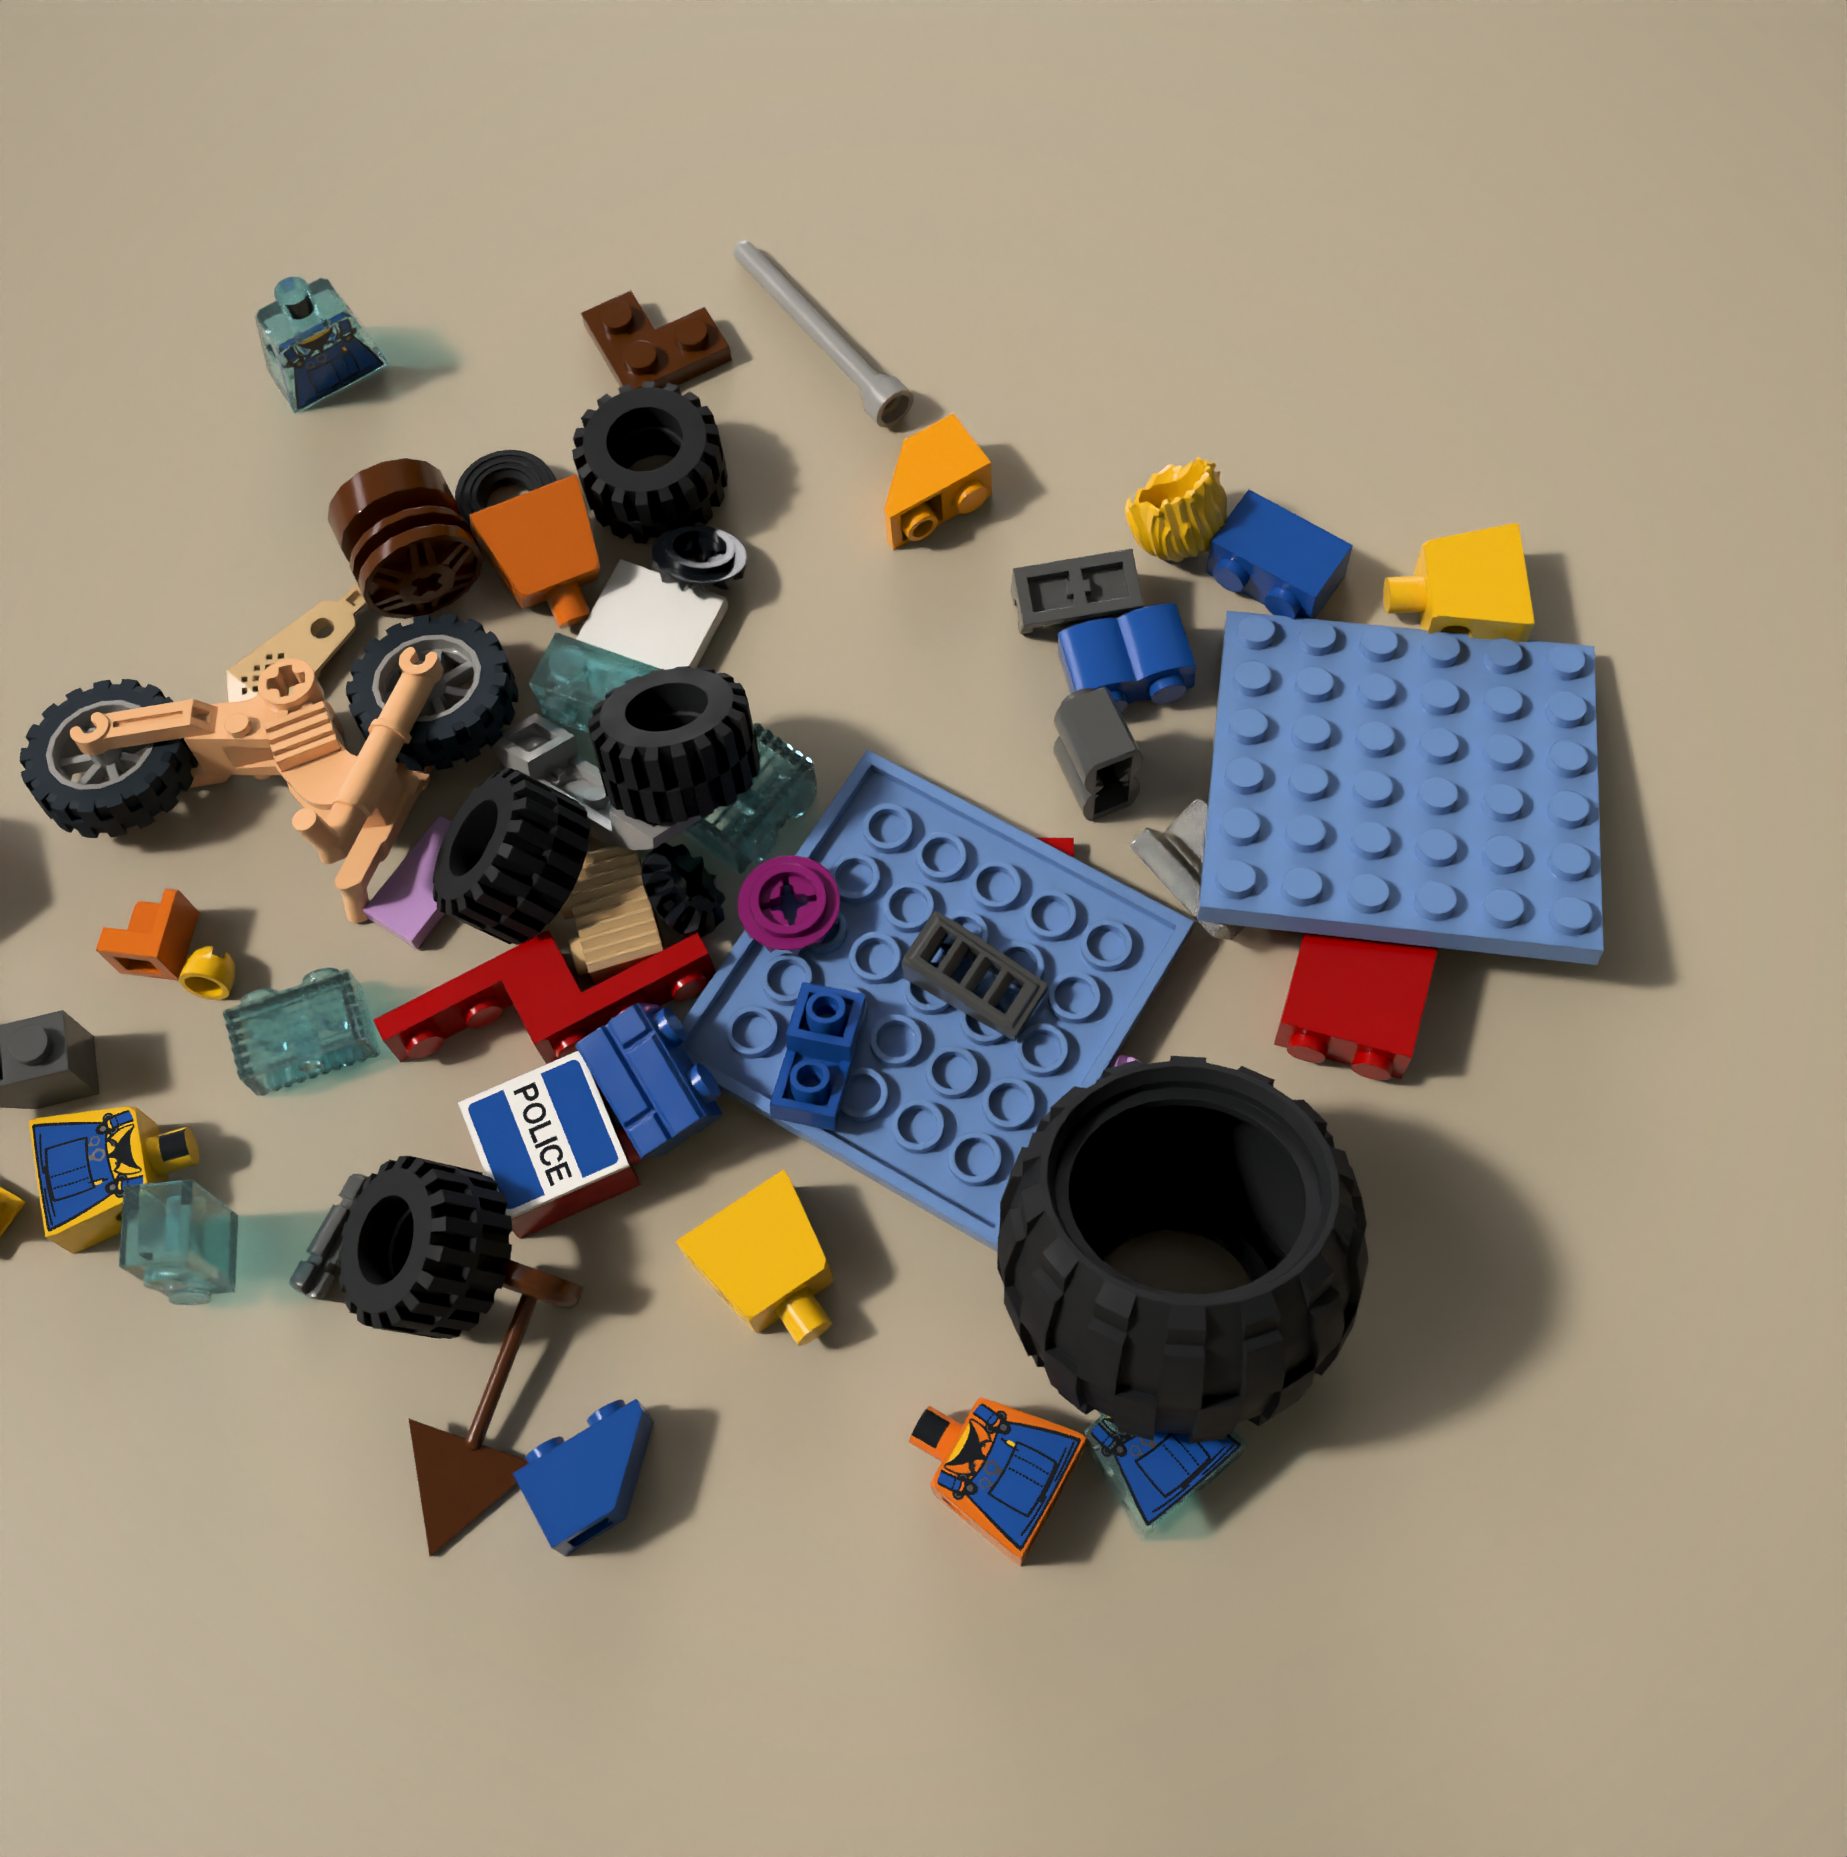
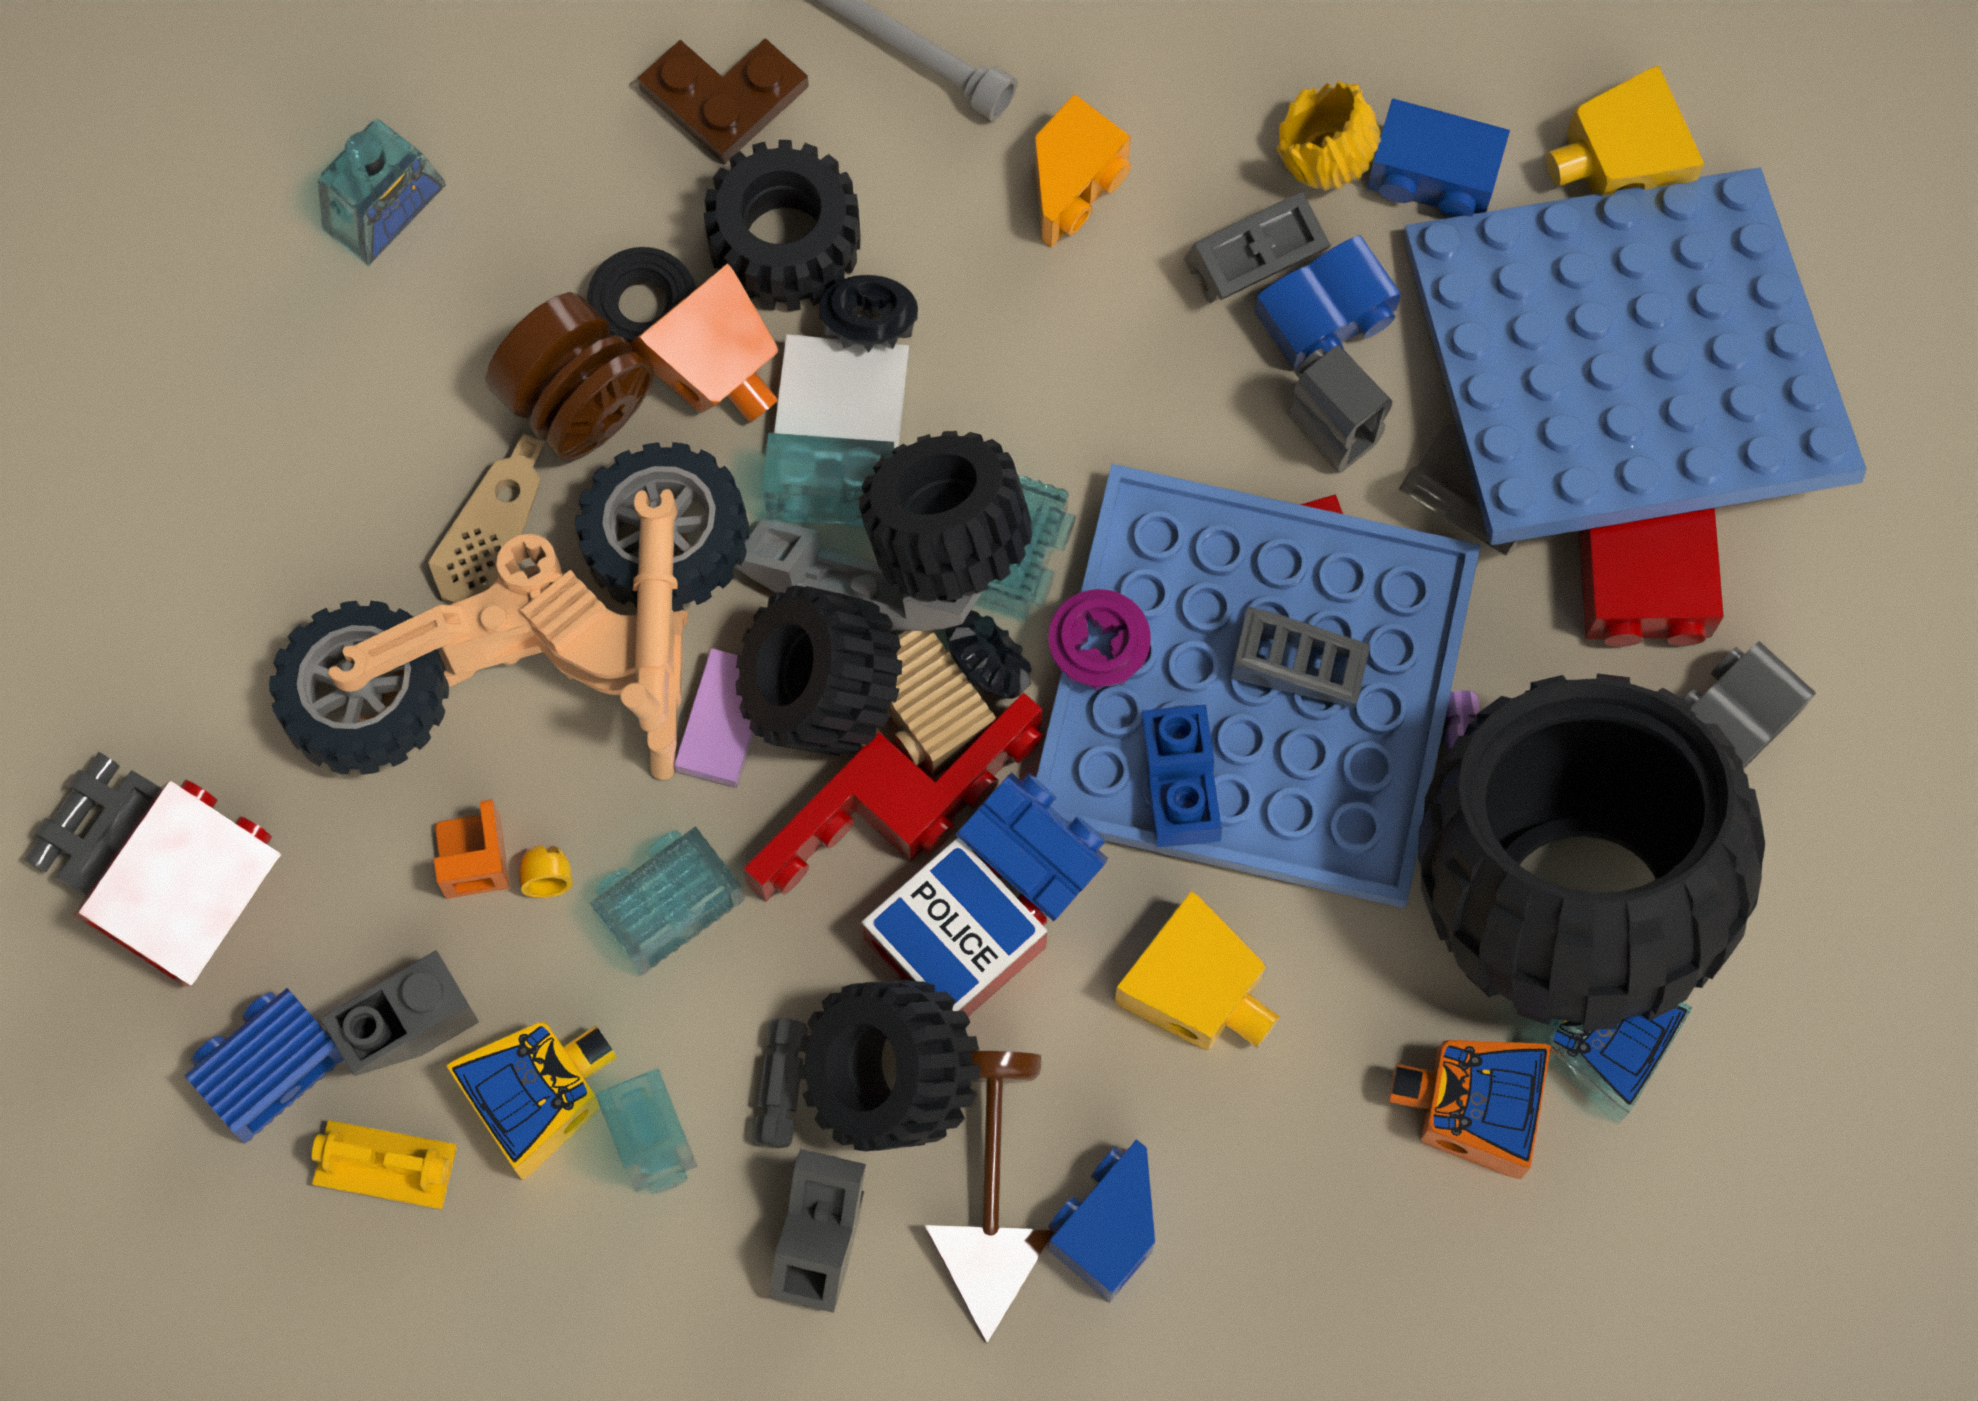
camera: 25 degrees left, 5 degrees up
none -> dark grey brick [769,1149,866,1313]
none -> dark grey brick [1683,641,1816,769]

